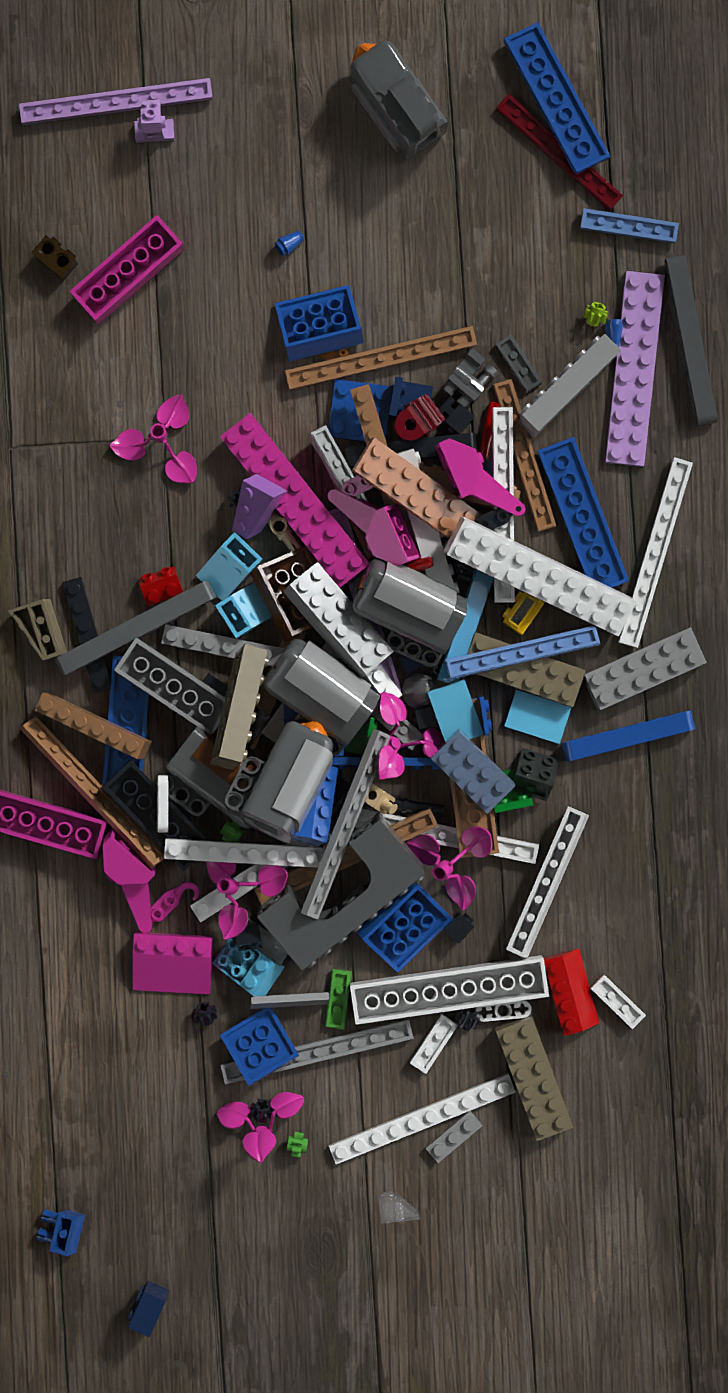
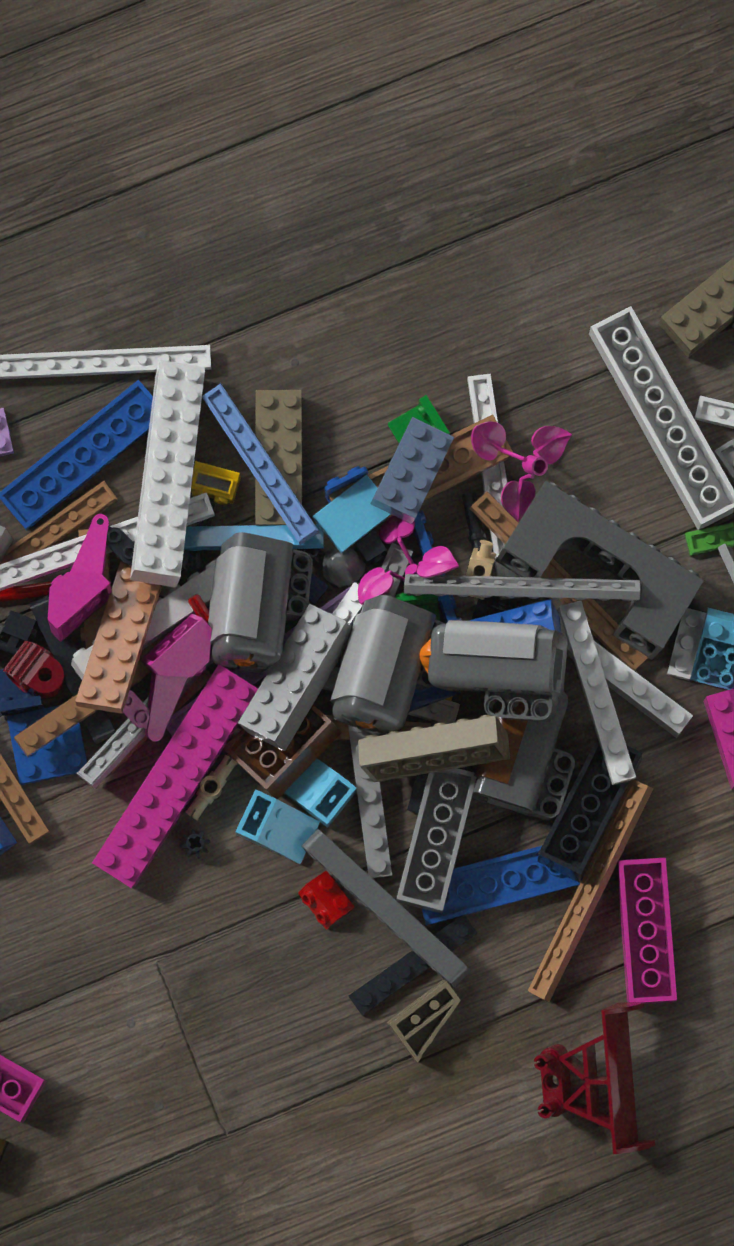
camera: 105 degrees left, 10 degrees down
medium nougat brick [35,693,152,759] -> none
dark pink slope [103,828,199,933] -> none
dark pink plant [110,394,197,483] -> none
white beam [157,775,168,833] -> none
dark pink plant [206,861,288,939] -> none
bright green gear [220,821,244,842] -> none
medium lavender wedge [232,474,287,539] -> none
black brick [232,923,262,951] -> none
blue slope [356,883,453,972] -> none
black brick [444,912,474,944] -> none
black gear [455,1008,480,1031] -> none
white beam [475,1000,531,1022] -> none
medium azure tile [504,690,571,744] -> none
white brick [506,806,589,958] -> none
pearl dark grey bracket [512,748,559,801] -> none
red slope [543,948,599,1036] -> none
blue beam [562,710,695,762] -> none
light grey brick [583,627,707,710] -> none
white plate [590,974,646,1029] -> none

